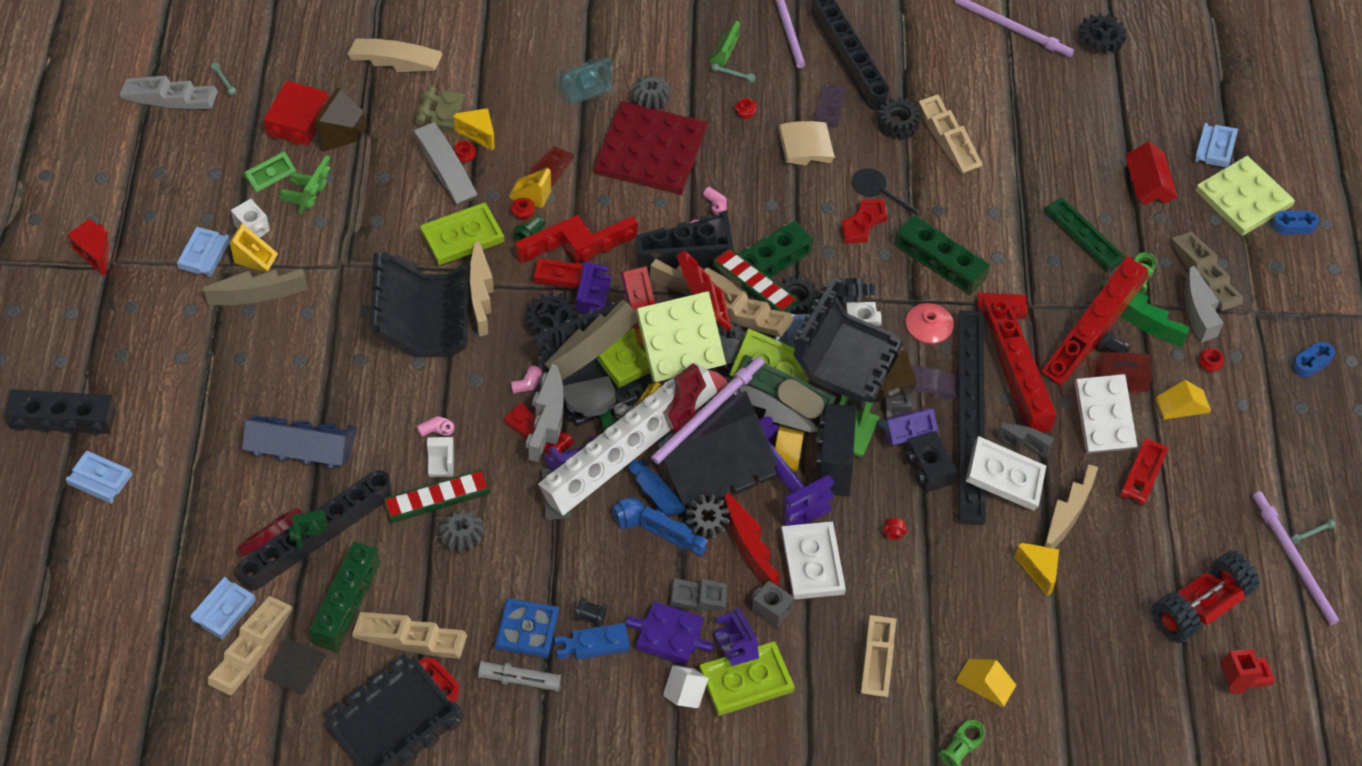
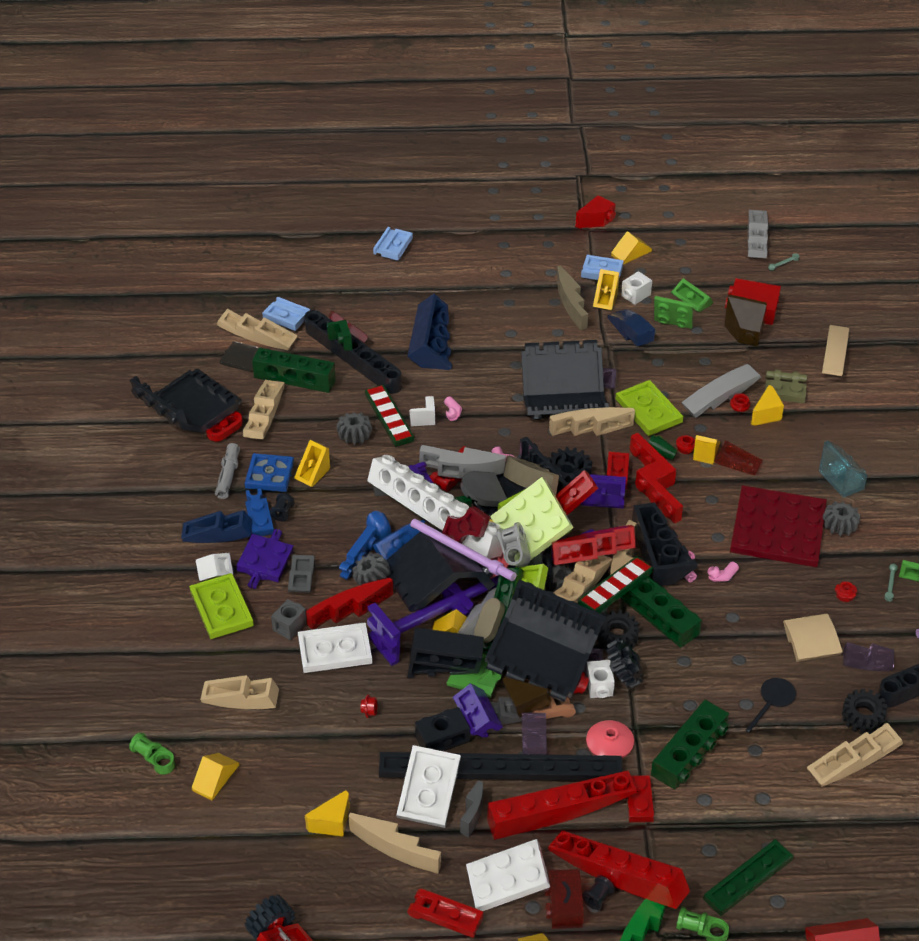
camera: 90 degrees right, 10 degrees down
black brick [4,389,116,435] -> none
dark purple hinge [714,608,759,666] -> none
red tile [841,199,887,244] -> none
none -> dark blue slope [181,510,252,543]
none -> yellow slope [294,440,330,487]
none -> light grey piece [497,522,531,567]
none -> dark blue slope [607,309,655,347]
none -> yellow slope [611,231,652,265]

